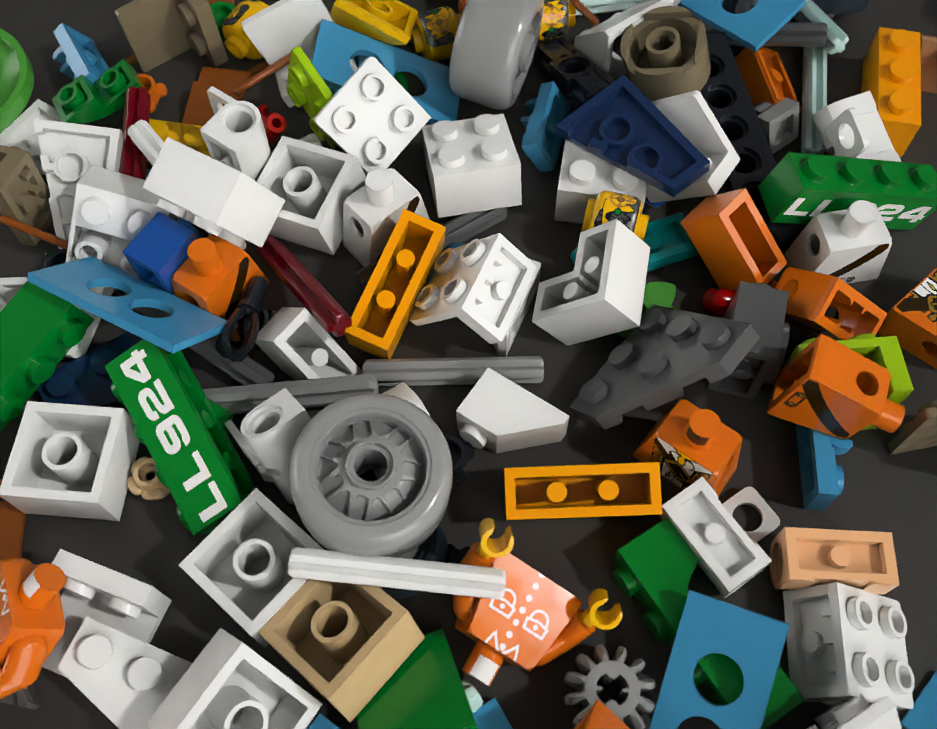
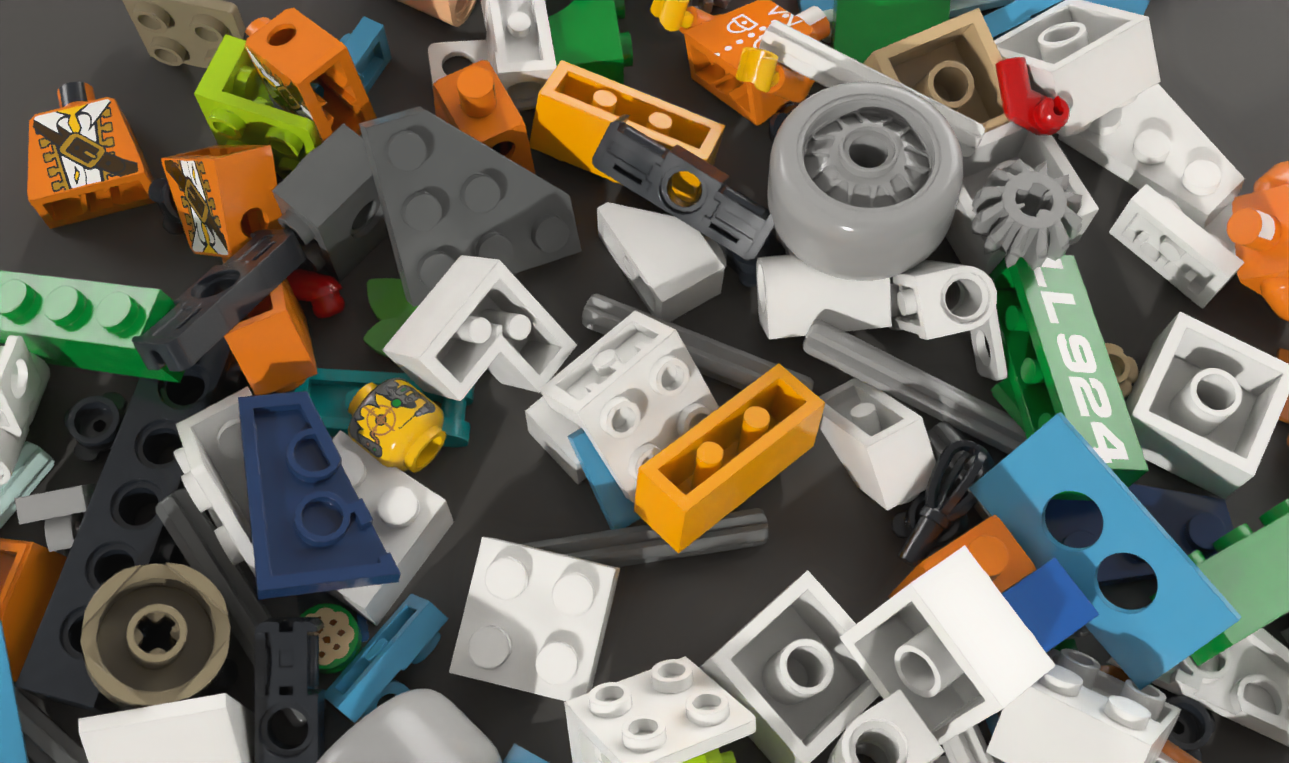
camera: 160 degrees left, 5 degrees up
dark red axle [256,235,352,337] -> none
white torso [343,168,430,267] -> none
white torso [784,200,892,284] -> none
none -> black piece [131,229,306,372]
none -> black piece [592,114,774,260]
none -> light grey gear [972,158,1083,271]
none -> red arm [995,57,1070,136]

